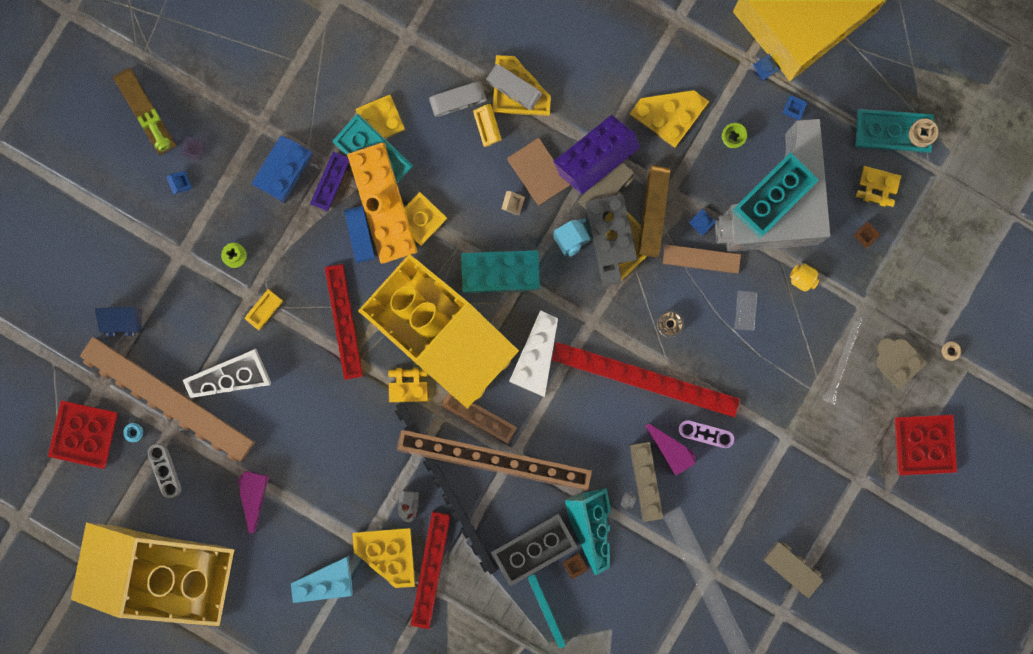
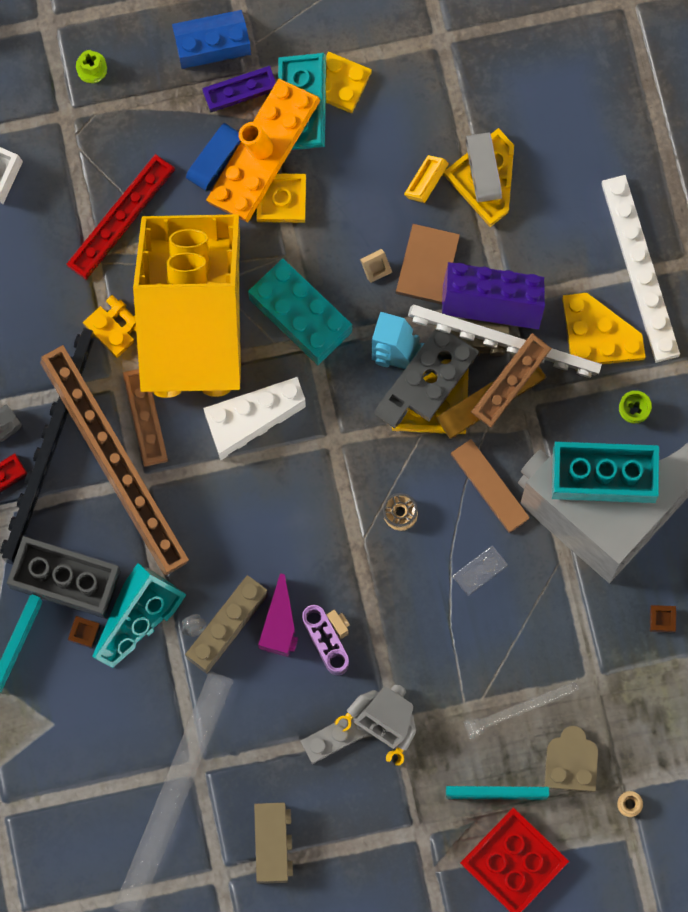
camera: 45 degrees right, 10 degrees down
yellow tile [244,289,284,331] -> none
light grey beam [429,81,487,117] -> none
red plate [551,342,740,417] -> none
blue plate [689,209,716,236] -> none
yellow head [789,263,819,292] -> none
none -> light grey plate [300,718,370,764]
none -> tan plate [326,609,350,640]
none -> light grey torso [335,685,416,766]
none -> white plate [408,304,602,378]
none -> teal tile [446,786,549,800]
none -> medium nougat tile [471,333,552,428]
none -> white plate [601,175,680,363]

